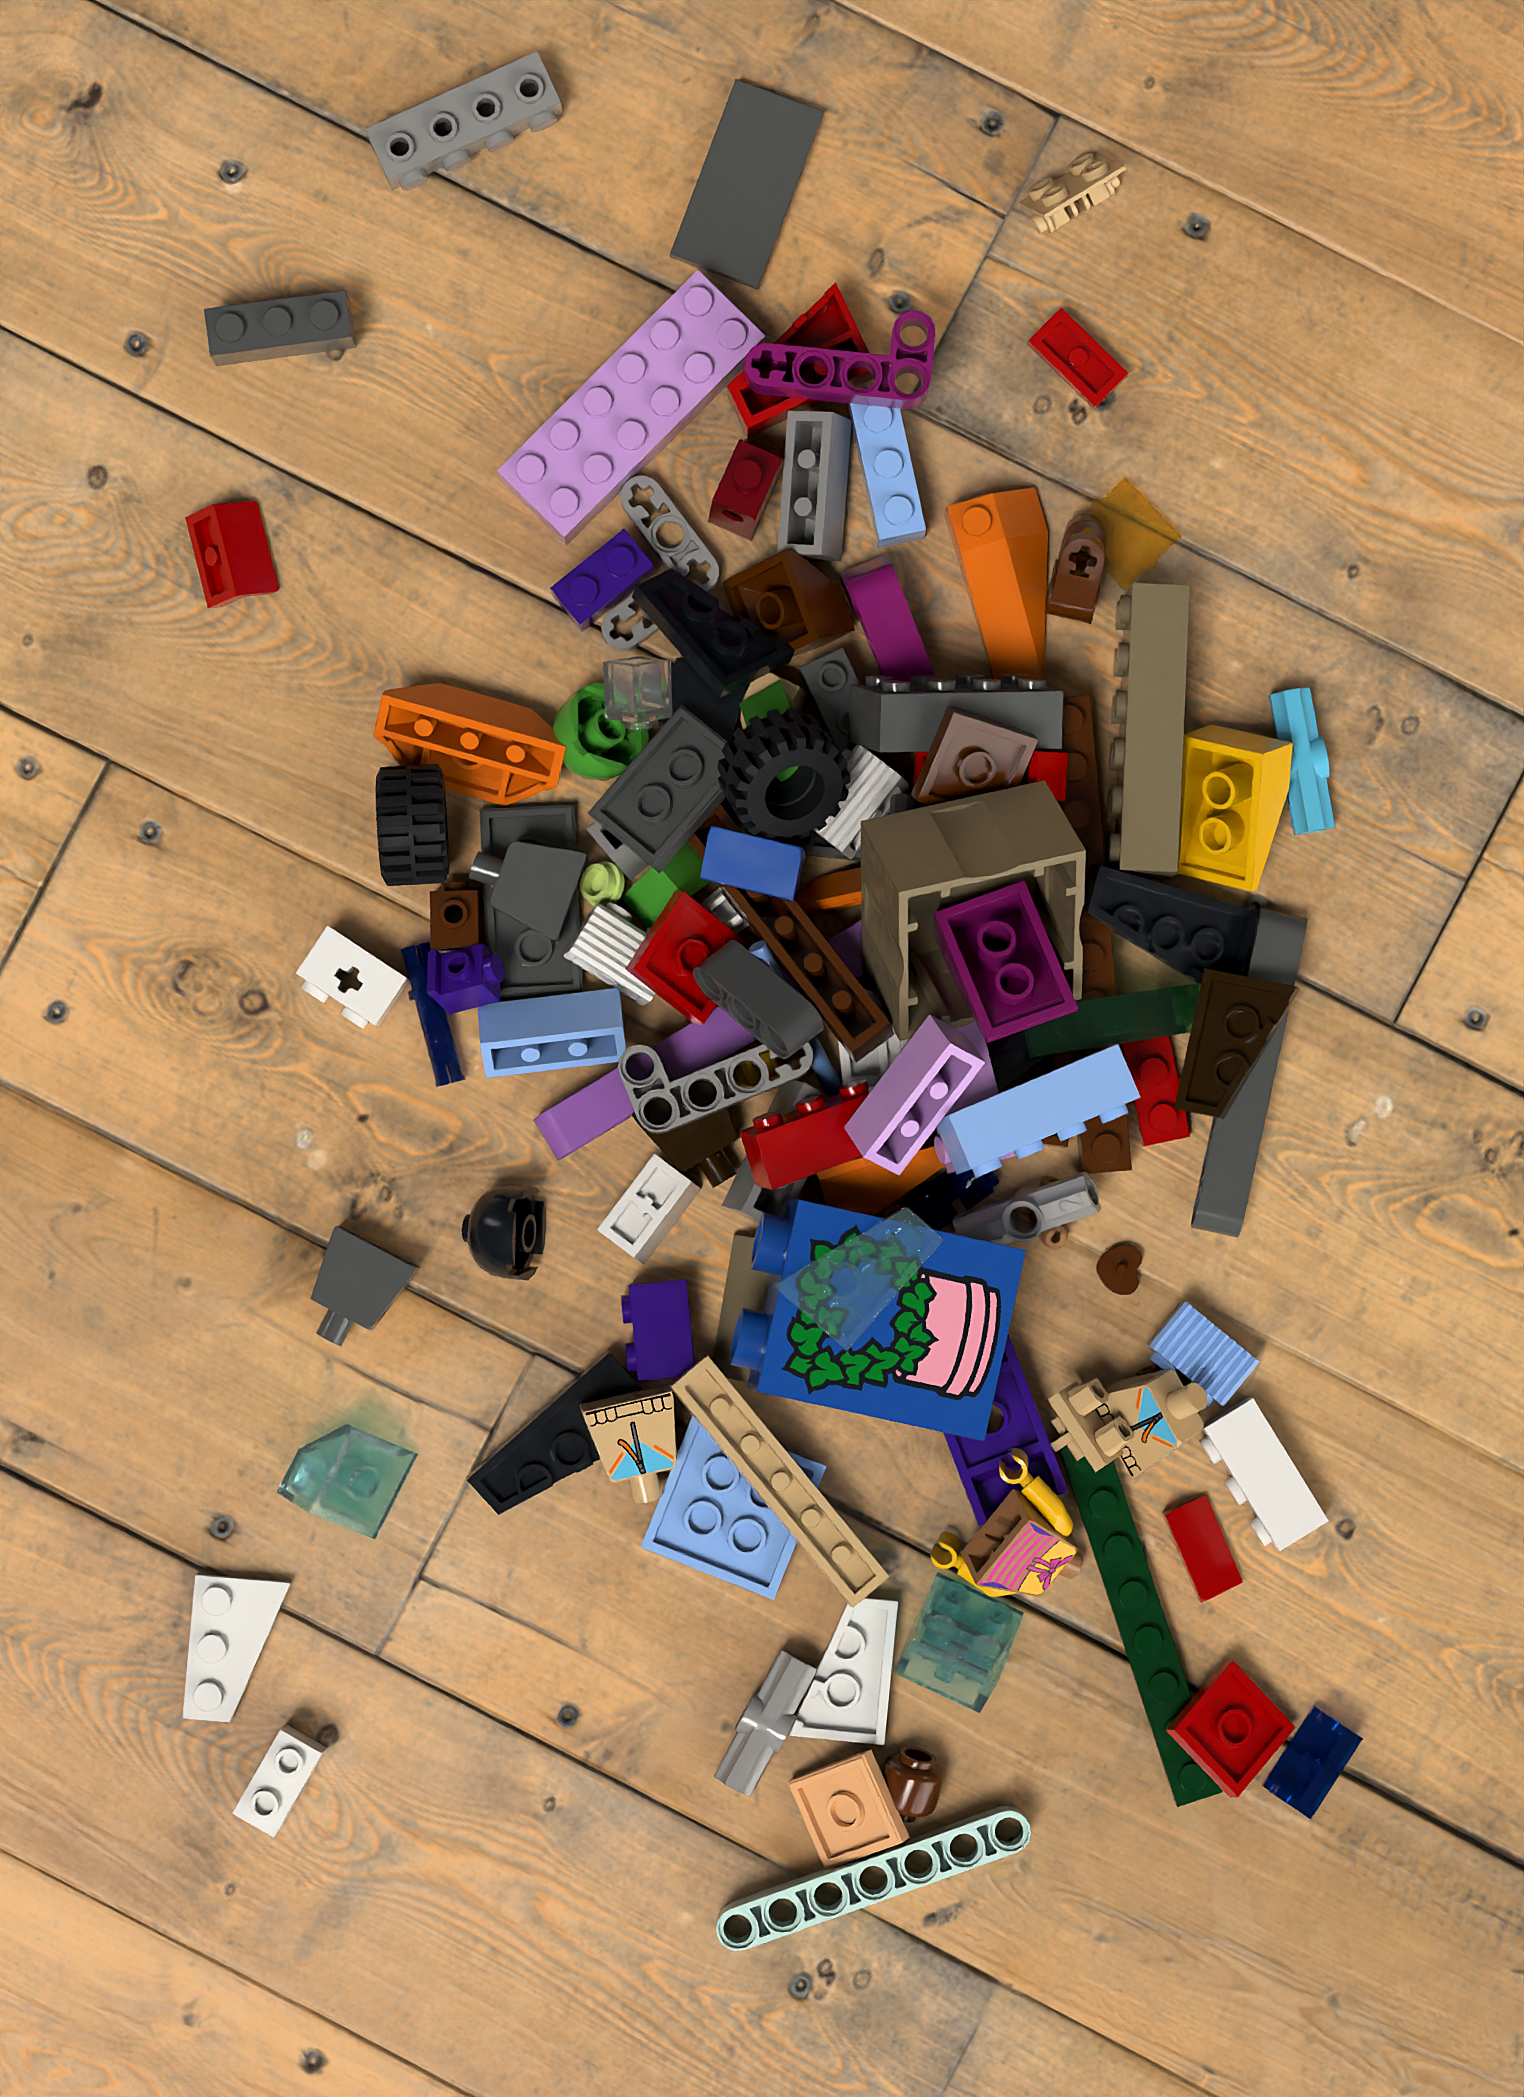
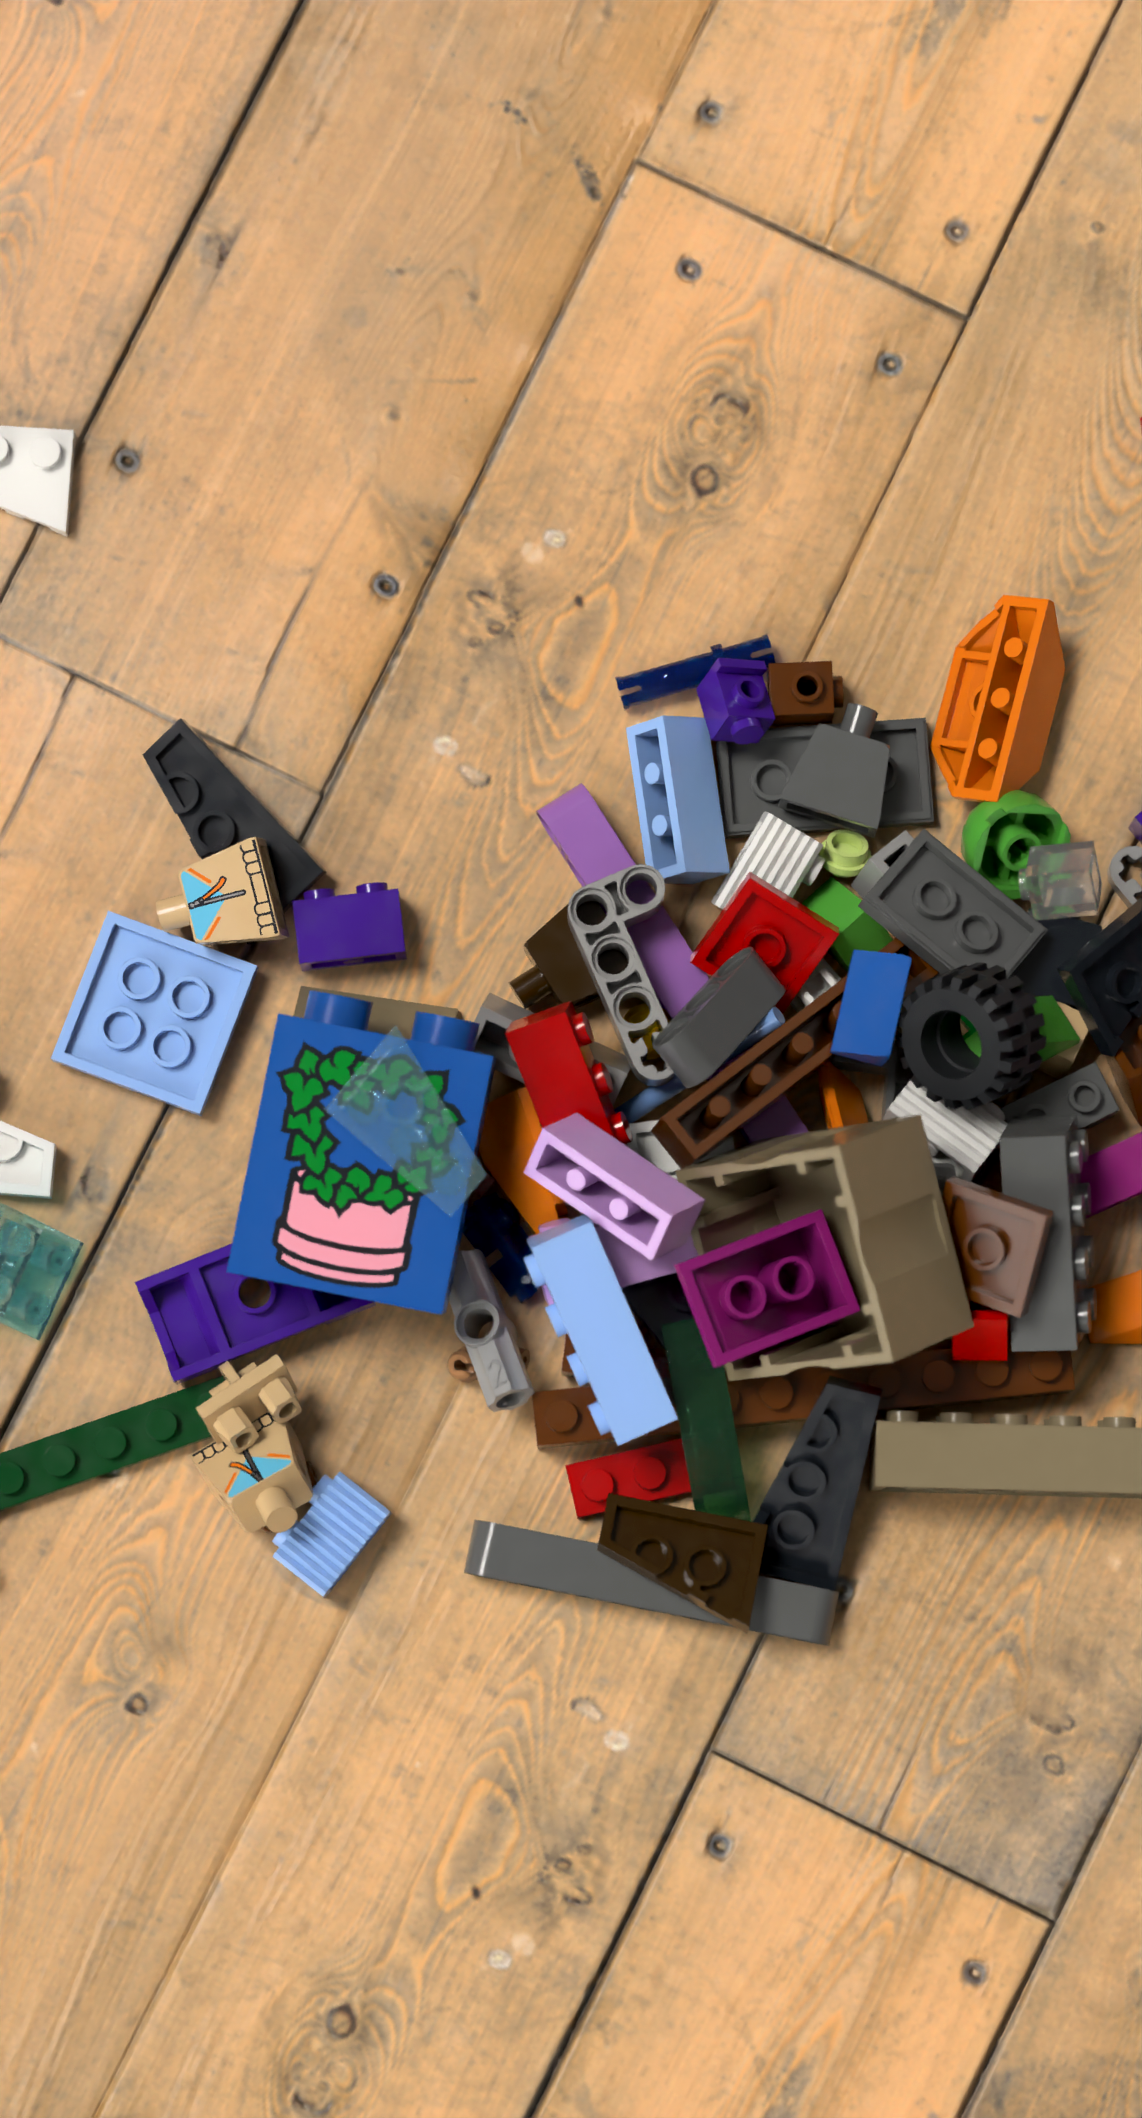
camera: 90 degrees right, 5 degrees down
clear light blue slope [277,1423,418,1539] -> none
white brick [296,926,410,1029] -> none
dark grey torso [311,1226,419,1346] -> none
black tyre [375,764,449,886] -> none
black cylinder [462,1185,546,1281] -> none
white hinge [597,1153,701,1264] -> none
tan plate [669,1355,890,1608] -> none
torso [931,1448,1083,1597] -> none
reddish brown piece [1096,1245,1142,1295] -> none
red slope [1162,1494,1243,1603] -> none
yellow slope [1177,724,1293,892] -> none
white brick [1199,1397,1329,1551] -> none
medium azure piece [1268,687,1335,835] -> none

